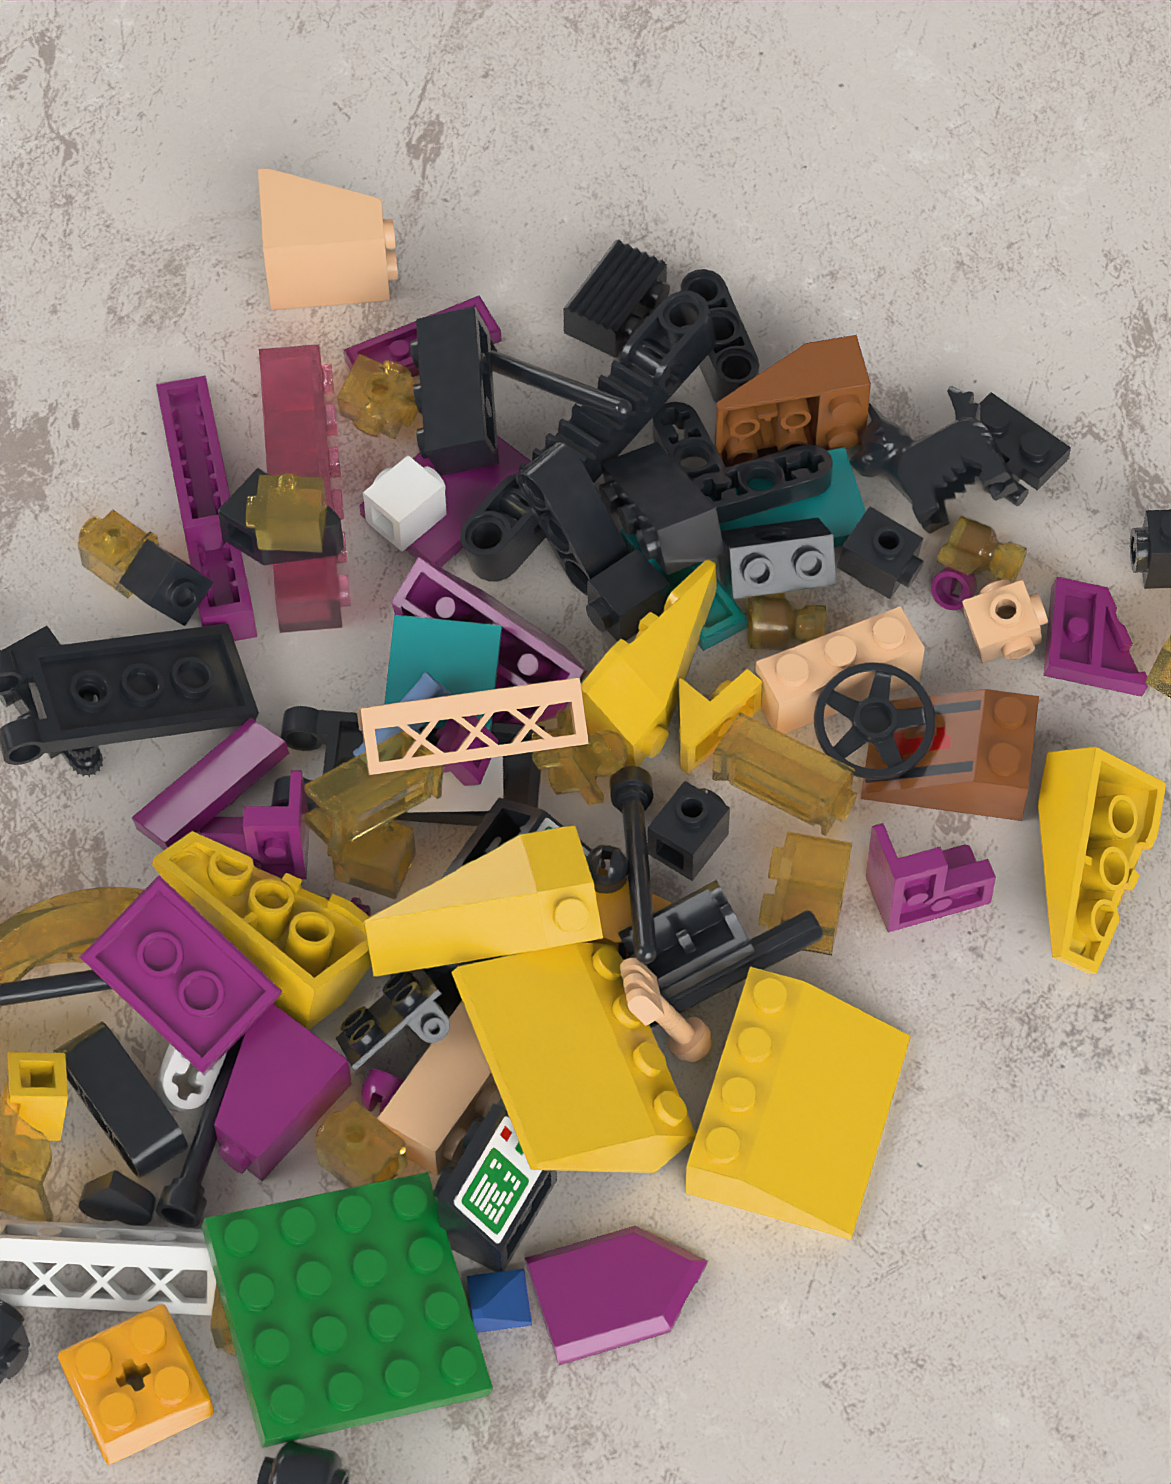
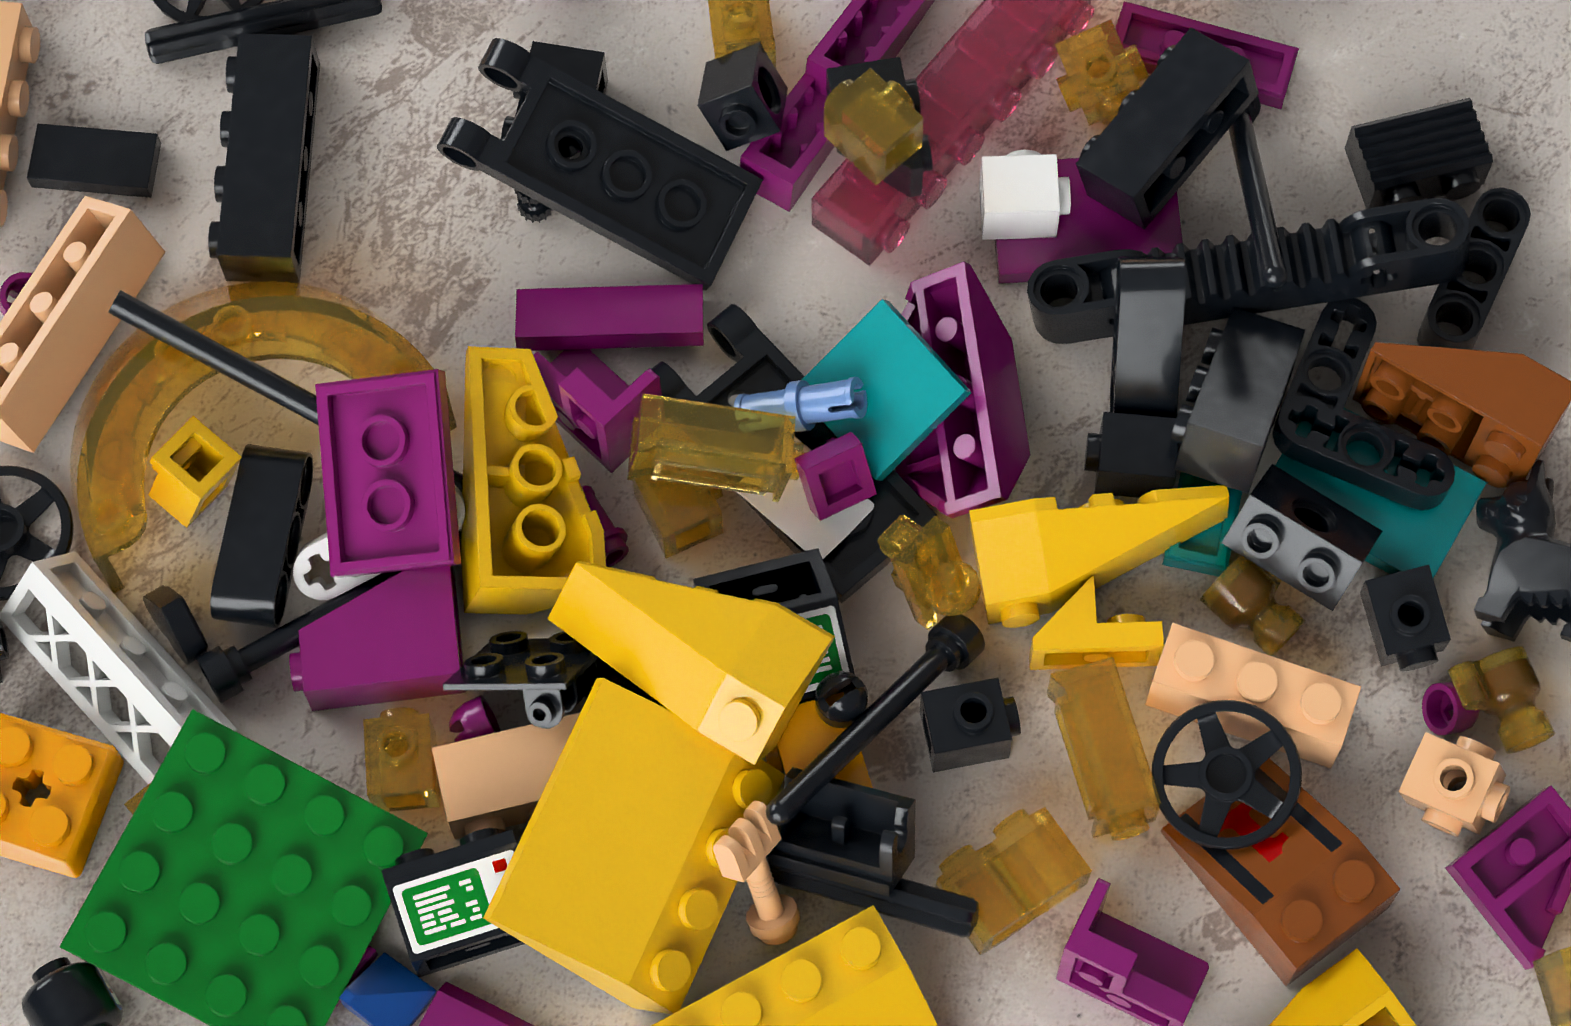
camera: 45 degrees right, 10 degrees up
light nougat fence [356,678,589,775] -> none

